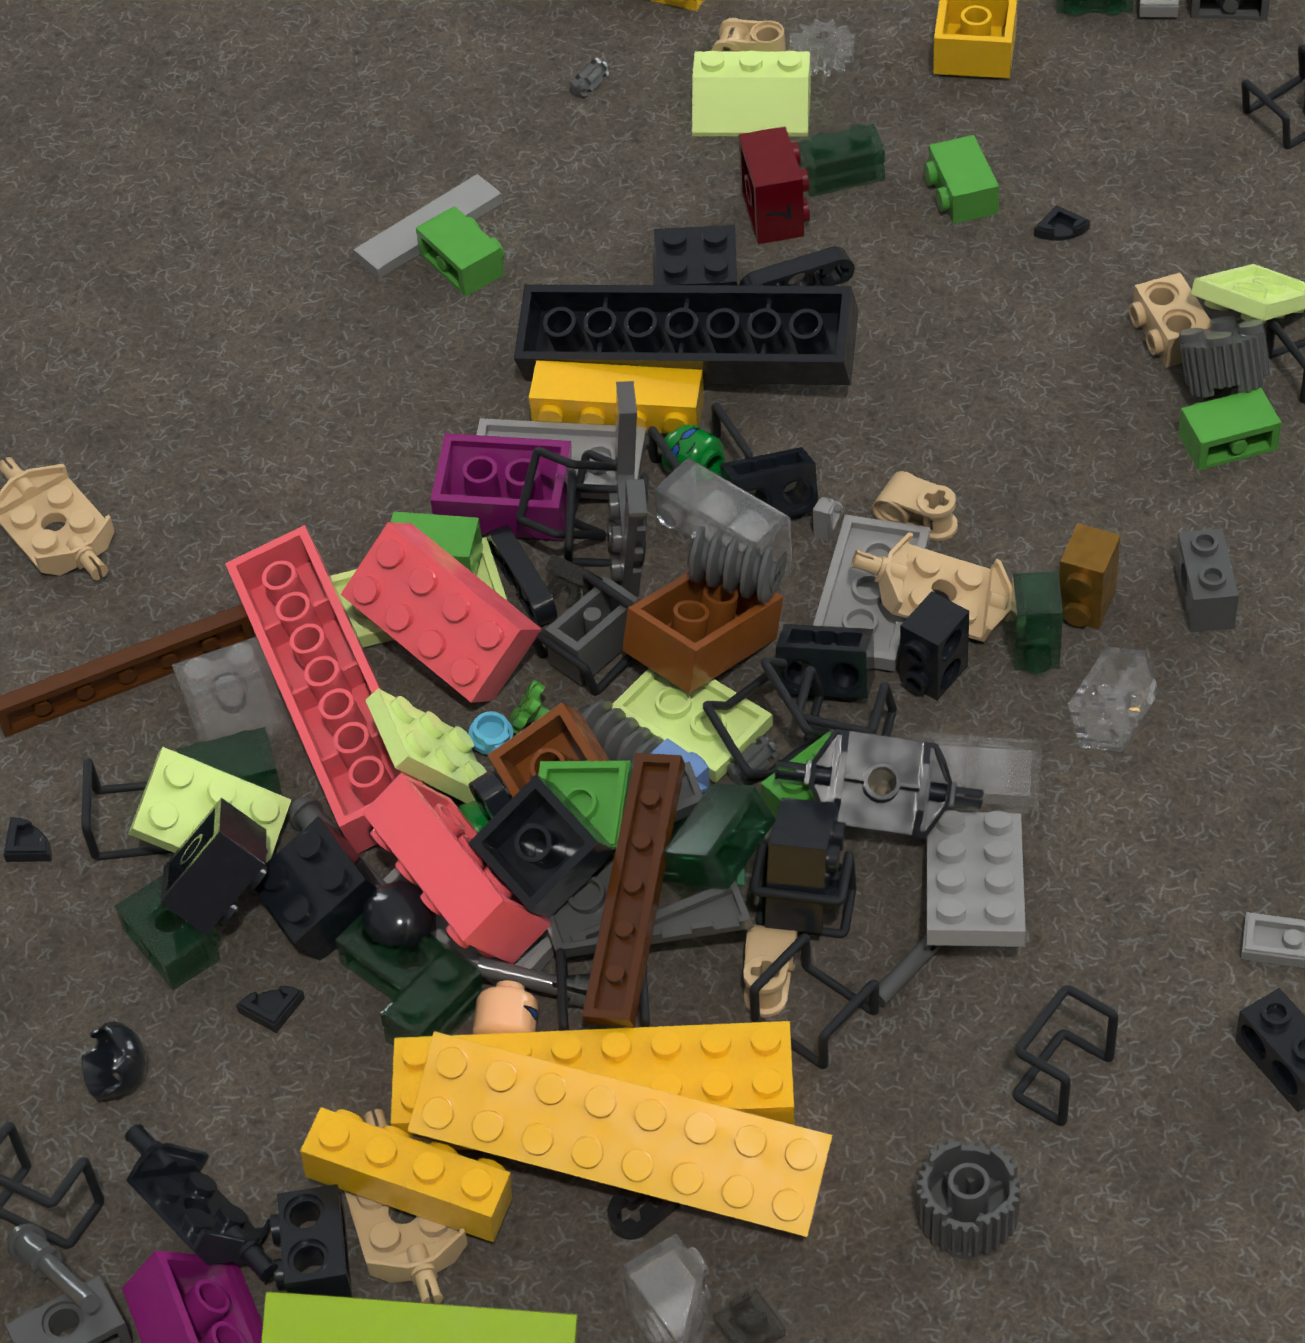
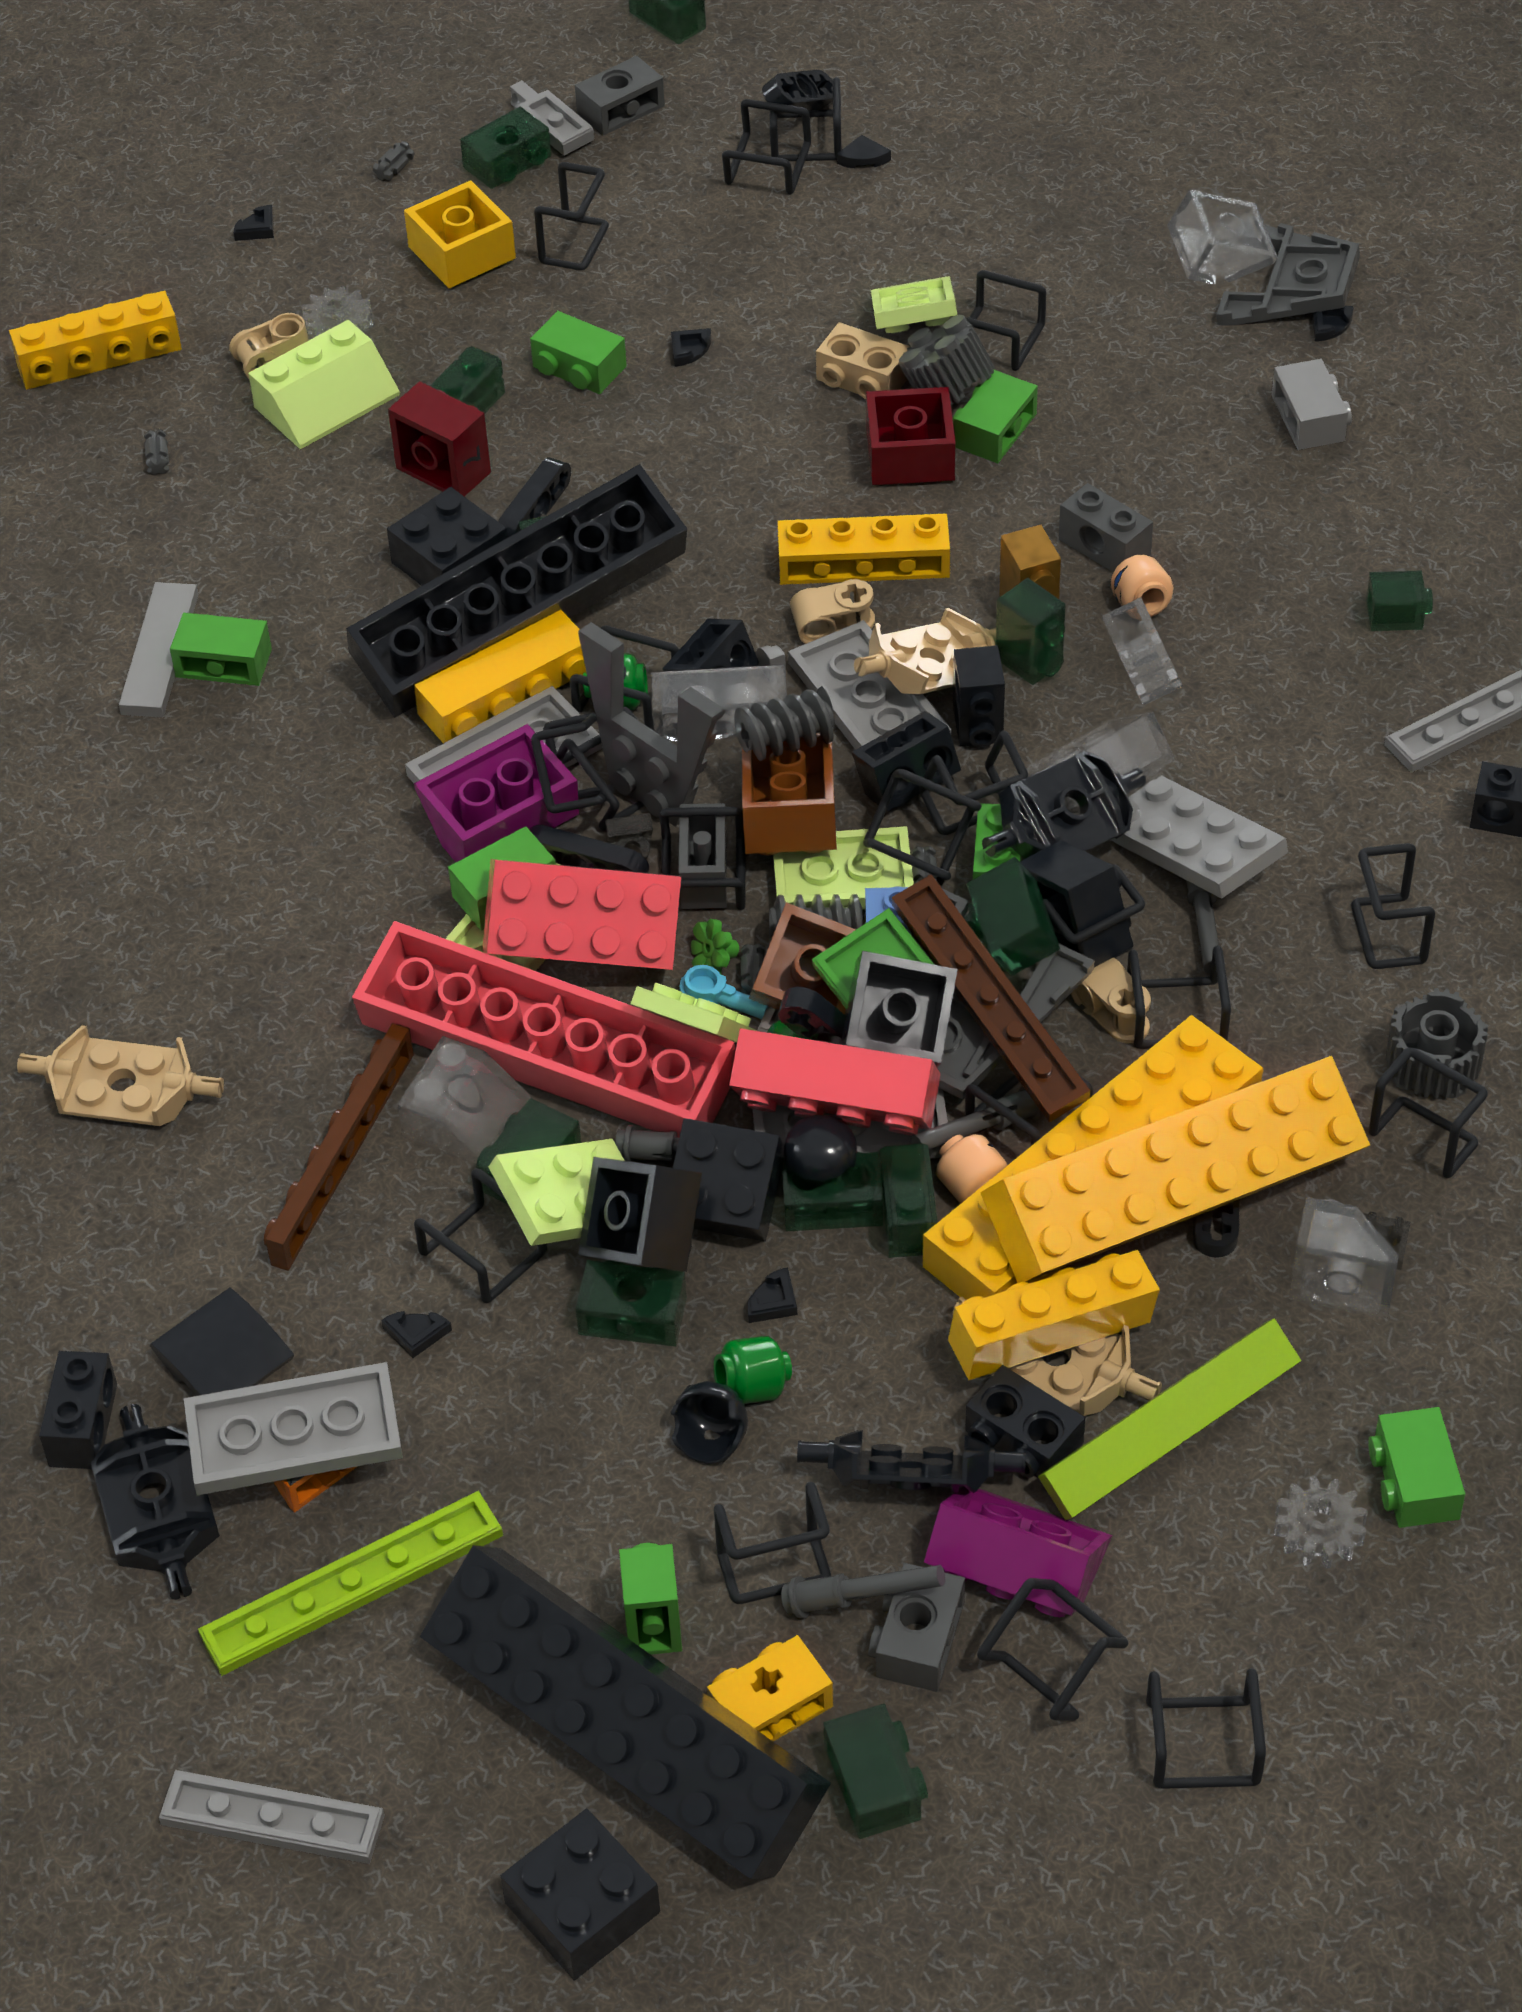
camera: 45 degrees left, 0 degrees up
none -> black piece [534,162,609,270]
none -> green head [713,1336,792,1404]
none -> yellow brick [777,514,950,585]
none -> dark red brick [866,387,956,485]
none -> light nougat head [1111,555,1174,618]
none -> black piece [1369,1048,1488,1178]

